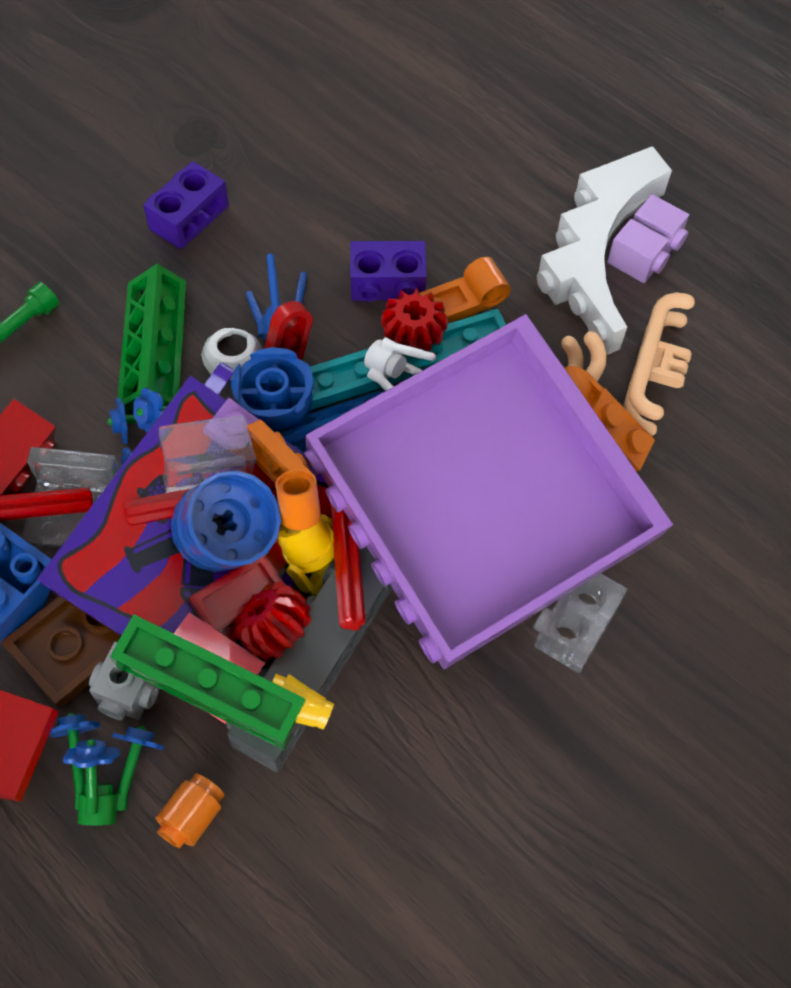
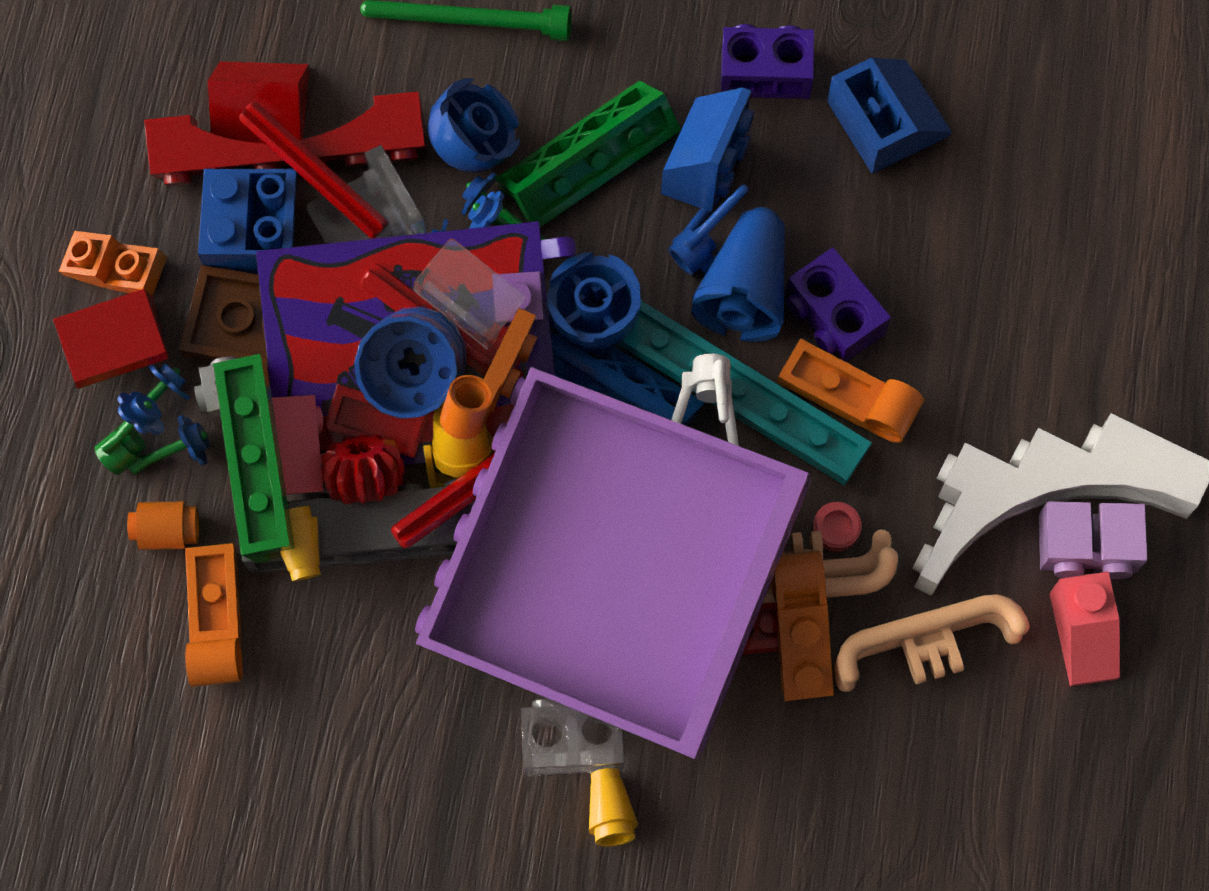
camera: 60 degrees right, 10 degrees up
white piece [201,328,263,381] -> none
red plate [264,301,313,360] -> none
red gear [381,287,448,352] -> none
none -> orange plate [185,543,243,687]
none -> blue cylinder [427,78,520,173]
none -> yellow cone [589,768,638,847]
none -> blue slope [661,88,755,212]
none -> blue cone [691,207,785,342]
none -> blue slope [827,57,952,174]
none -> coral slope [1049,571,1120,687]

